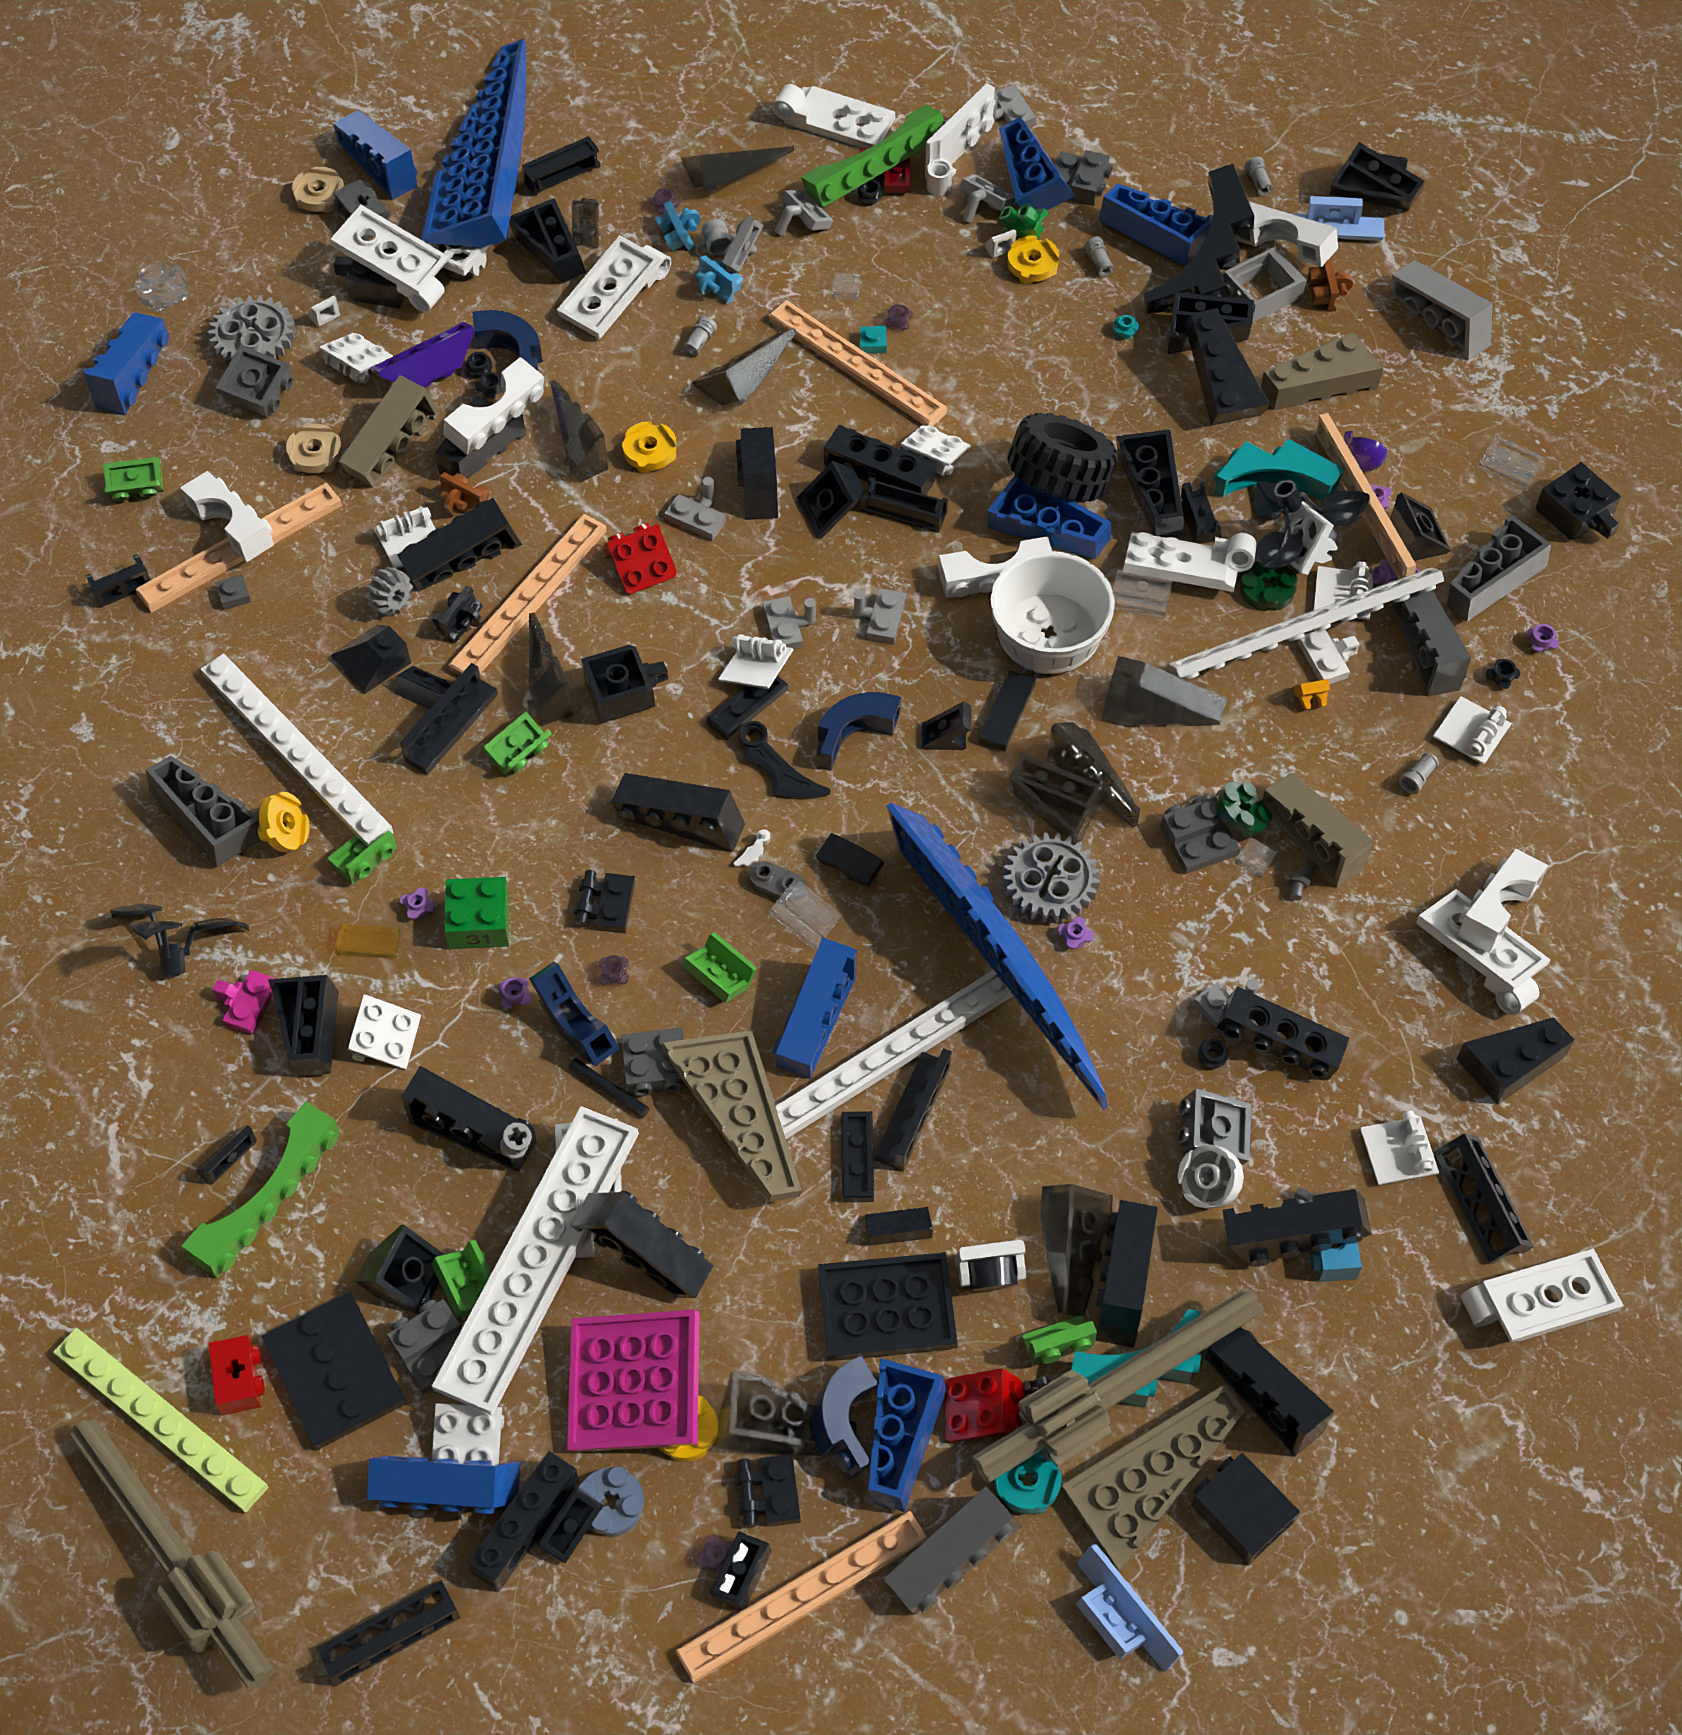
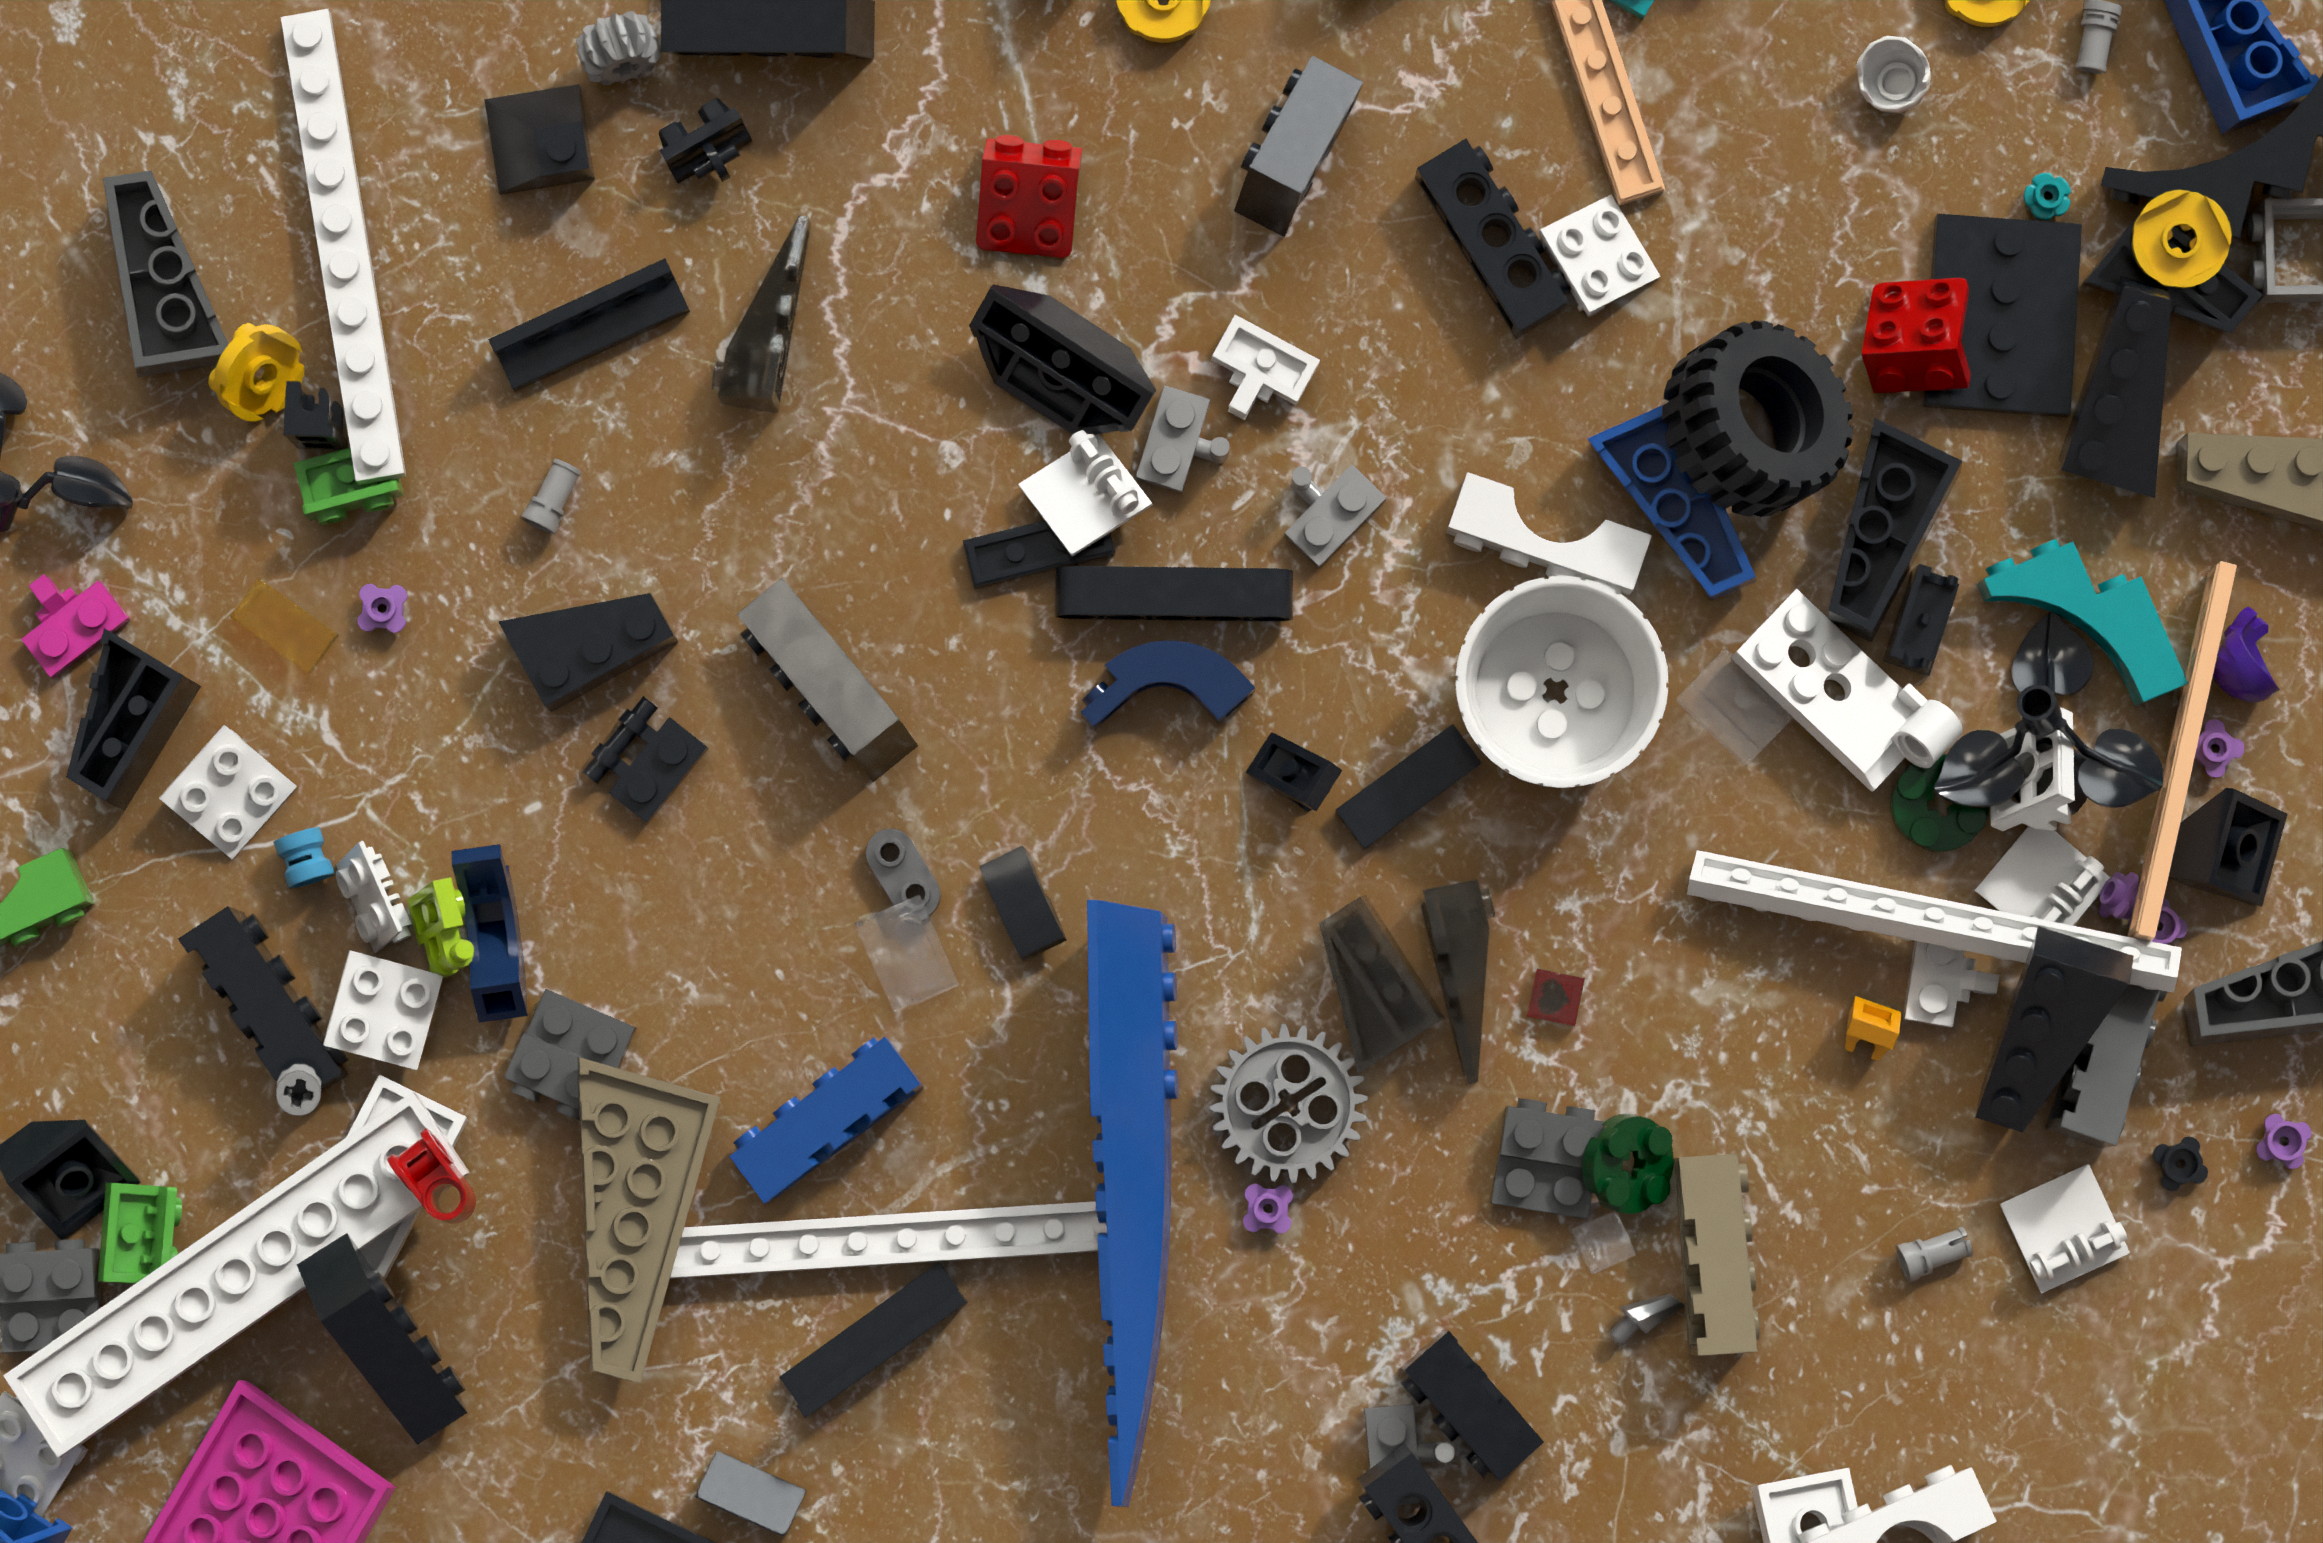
camera: 30 degrees right, 25 degrees up
black slope [395,666,453,709] -> none
green brick [445,876,510,949] -> none
light nougat tile [448,514,607,676] -> none
bright green bracket [481,712,552,776] -> none
medium lavender plate [498,977,531,1009] -> none
black bar [569,1058,650,1118] -> none
black hinge [581,645,668,723] -> none
plate [599,955,629,985] -> none
light grey plate [665,477,726,541] -> none
bright green bracket [682,932,757,1003] -> none
white piece [733,829,770,867] -> none
black piece [739,721,830,798] -> none
black slope [796,461,864,539] -> none
black tile [841,1111,874,1203] -> none
black container [861,477,948,533] -> none
clear smoke wedge [1102,656,1227,727] -> none
black plate [1198,1038,1229,1069] -> none
none -> dark azure wheel [273,827,335,889]
none -> black hinge [283,381,347,450]
none -> white hinge [323,950,443,1070]
none -> white hinge [336,841,412,953]
none -> red piece [387,1128,476,1224]
none -> lime plate [407,877,474,978]
none -> black wedge [498,593,679,712]
none -> light grey pin [520,459,582,535]
none -> black wedge [969,284,1156,435]
none -> black beam [1055,566,1293,622]
none -> white hinge [1211,315,1320,420]
none -> black wedge [1400,1329,1544,1481]
none -> clear smoke tile [1526,968,1585,1027]
none -> white hair [1856,36,1931,113]
none -> red bracket [1861,278,1971,393]
none -> black plate [1923,214,2082,418]
none -> black wedge [1975,926,2134,1132]
none -> yellow plate [2131,190,2232,288]

